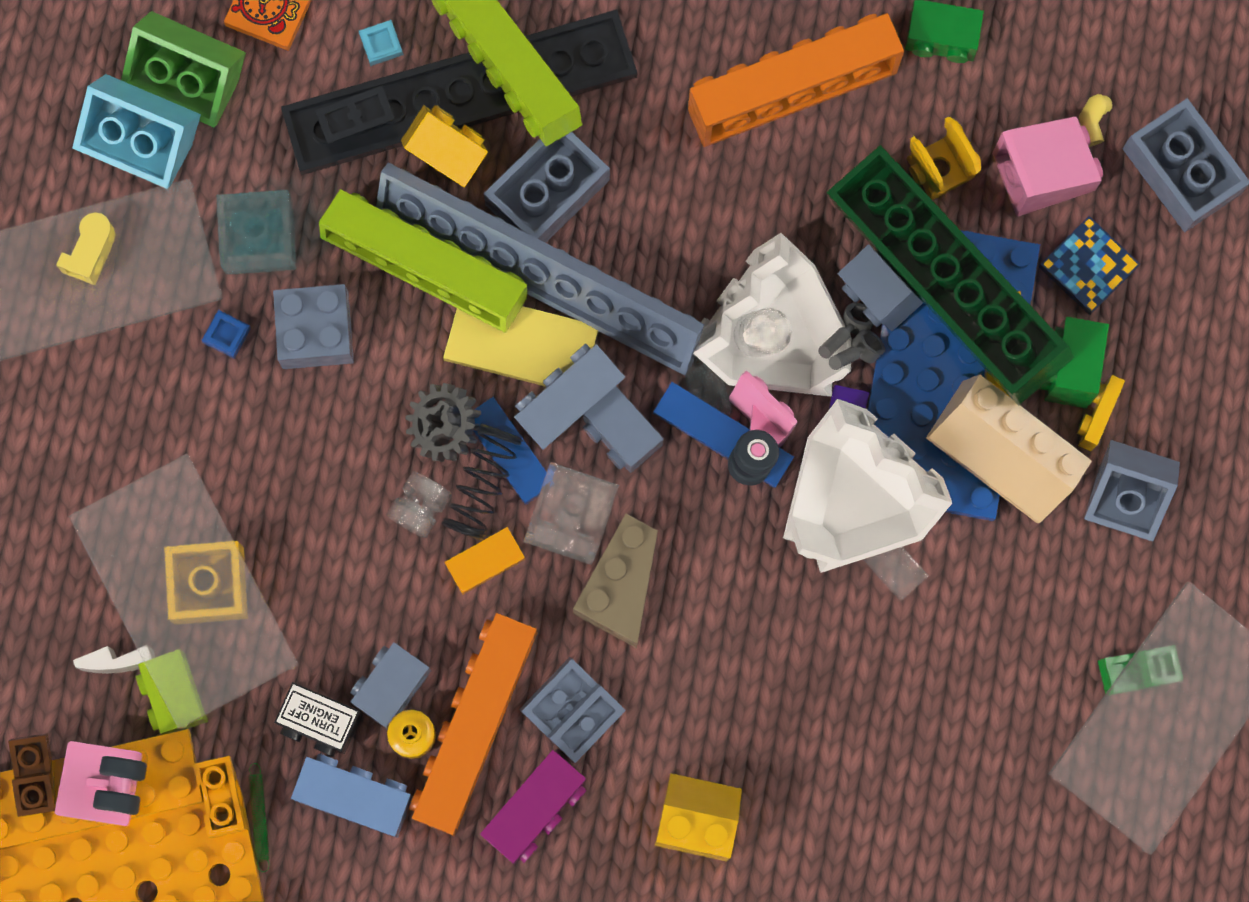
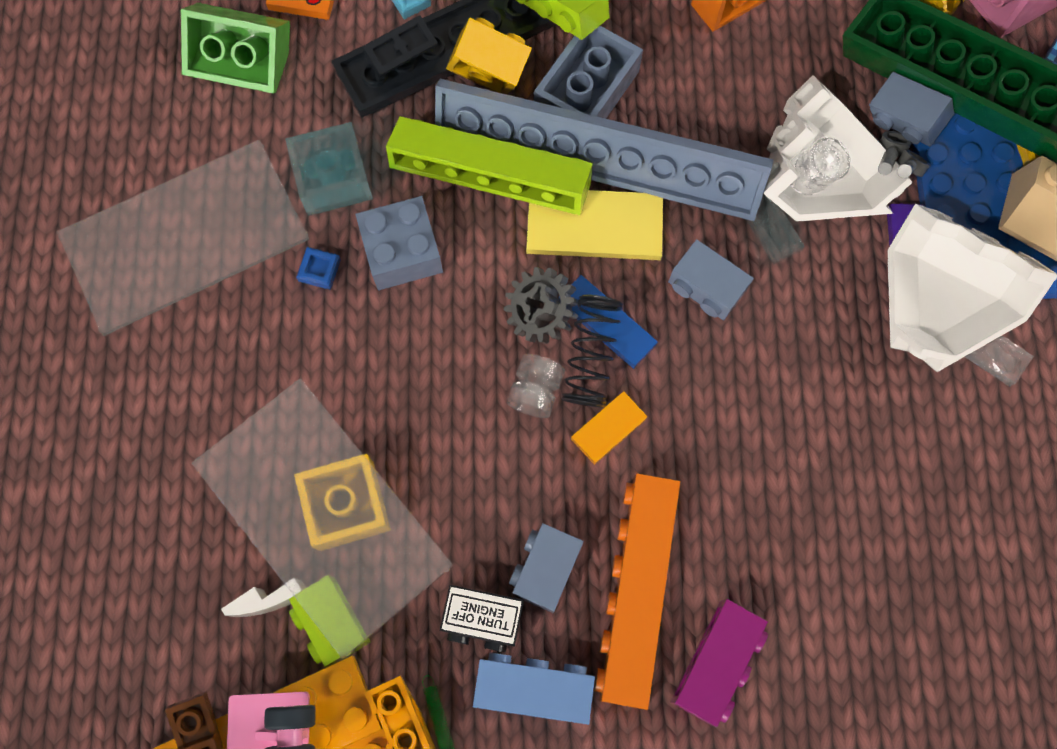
camera: 10 degrees left, 5 degrees down
light yellow leg [56,212,116,285] -> none
medium azure slope [72,74,201,189] -> none
yellow head [387,709,436,759] -> none
sand blue brick [514,343,625,450] -> none
sand blue slope [519,657,626,763] -> none
clear slope [523,462,619,565] -> none
dark tan wedge [573,514,658,649] -> none
blue tile [653,382,794,488] -> none
yellow slope [655,773,742,861] -> none
plate [728,371,797,486] -> none

